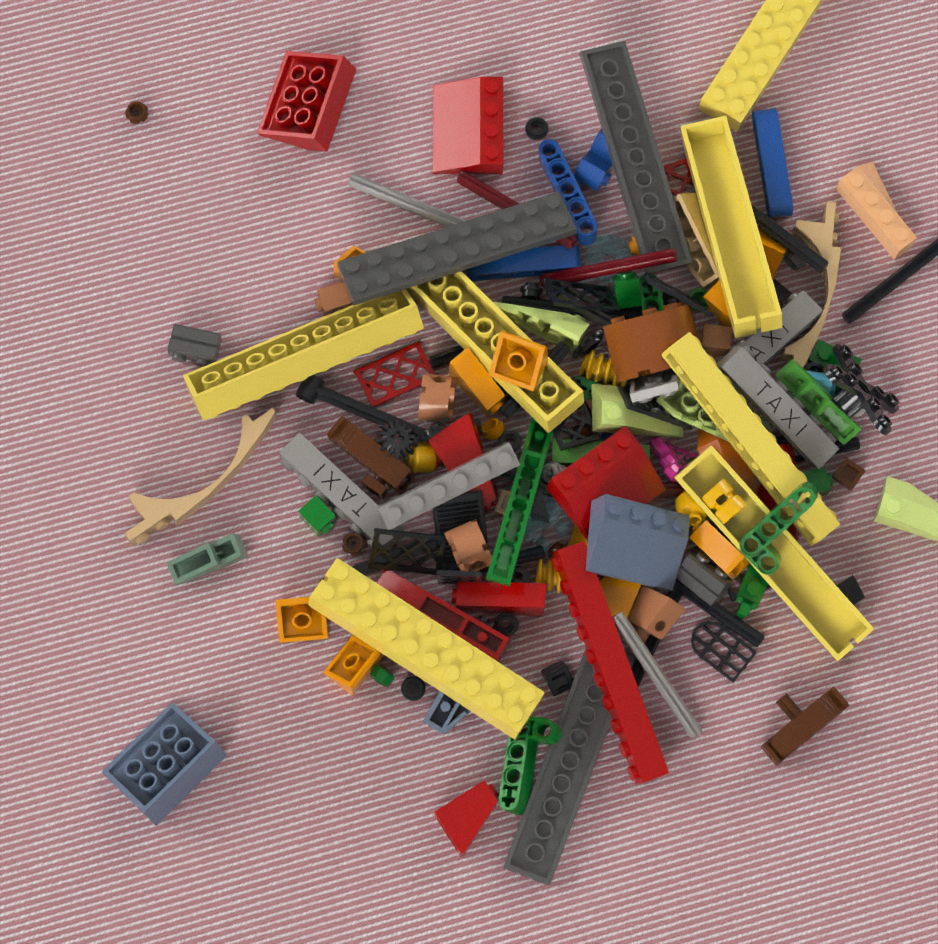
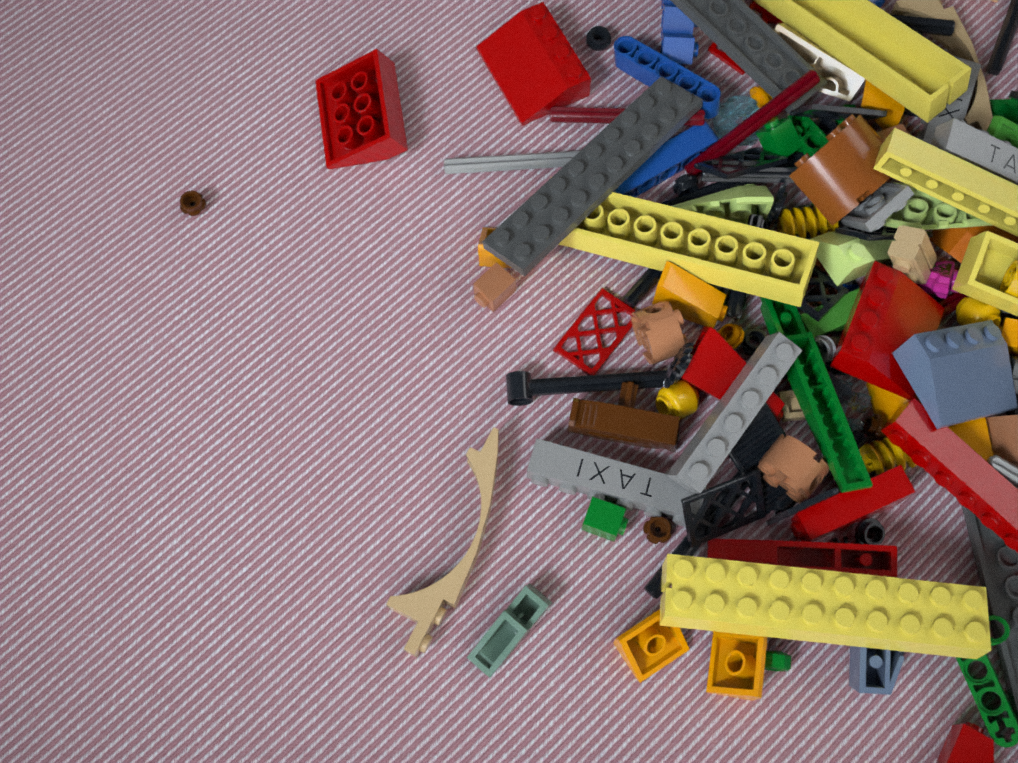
camera: 20 degrees left, 5 degrees down
dark grey brick [167,324,222,367] -> none
light yellow brick [183,289,424,421] -> none
reddish brown plate [362,474,388,500] -> none
black gear [376,419,418,460] -> none
black plate [401,676,426,701] -> none
light orange slope [489,330,548,391] -> none
black slope [541,660,573,696] -> none
none -> tan brick [887,225,937,285]

